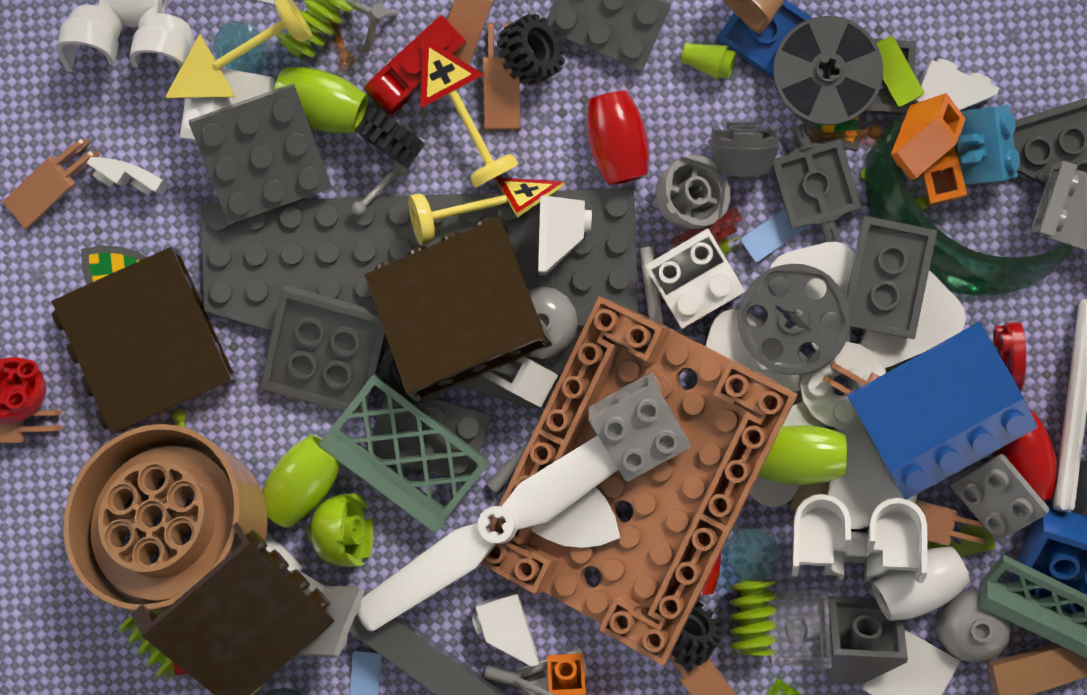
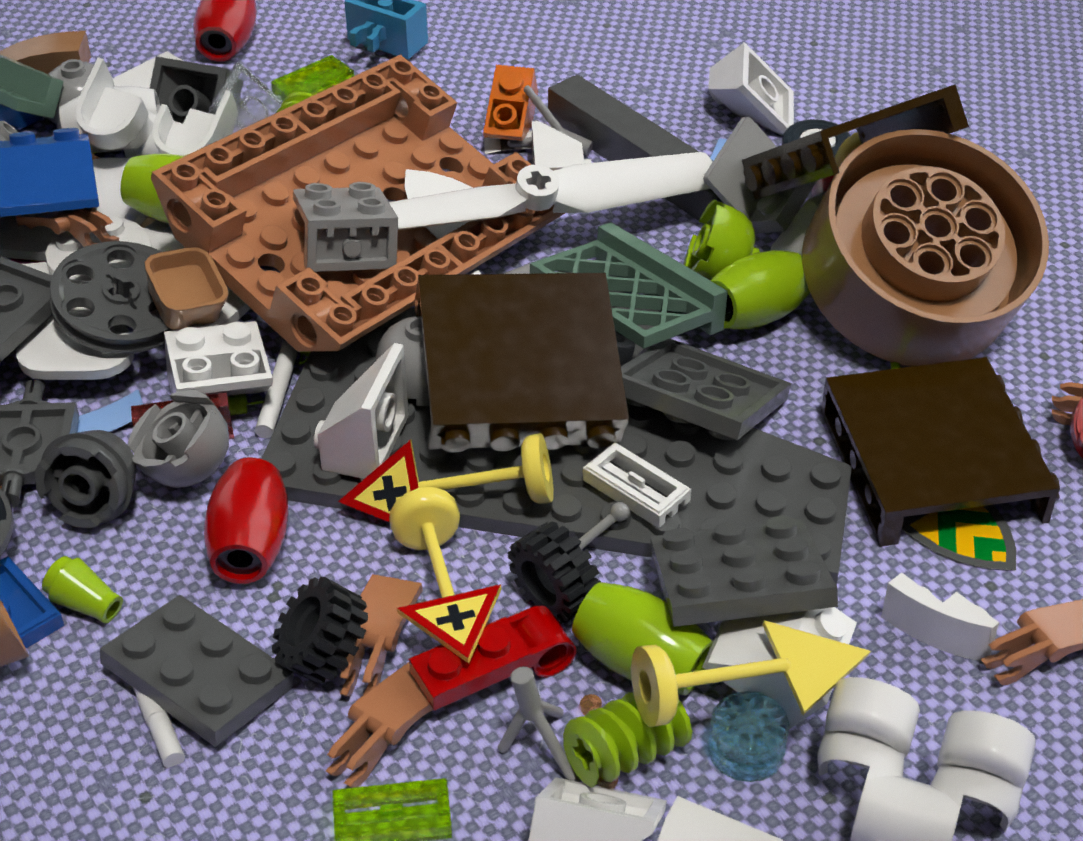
camera: 170 degrees left, 45 degrees down
none -> medium nougat piece [145,247,228,330]
none -> white tile [583,442,691,528]

